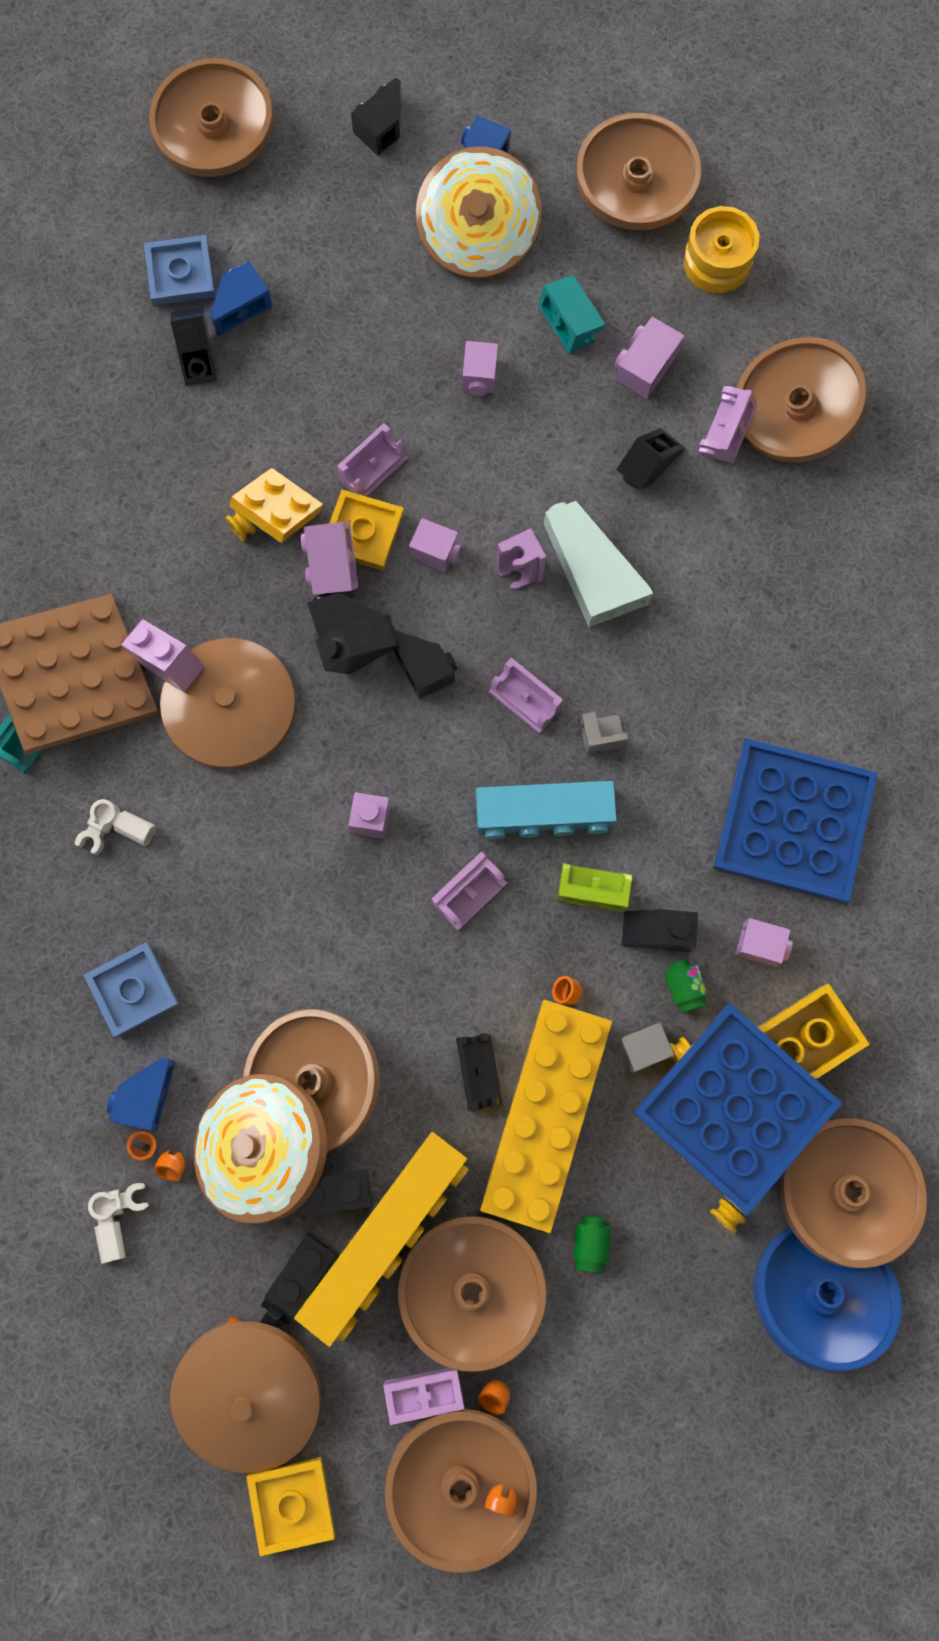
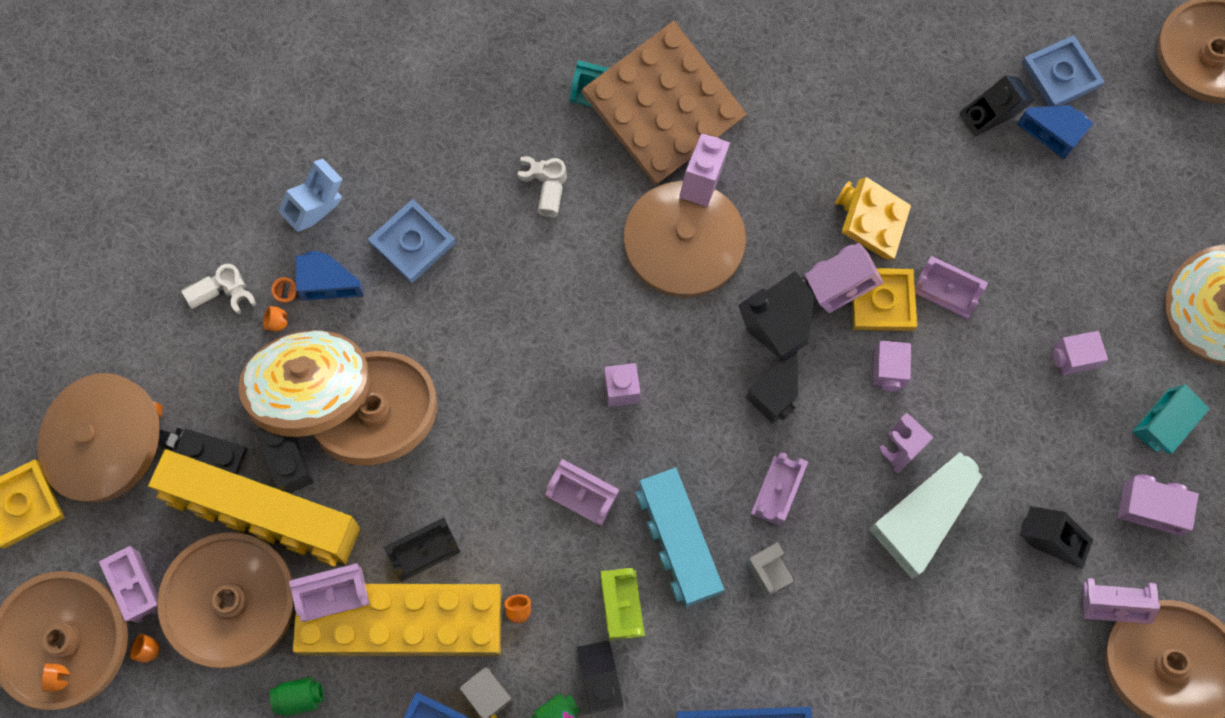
camera: 70 degrees right, 5 degrees down
none -> light blue brick [278,158,343,232]
none -> lavender hinge [289,563,370,622]

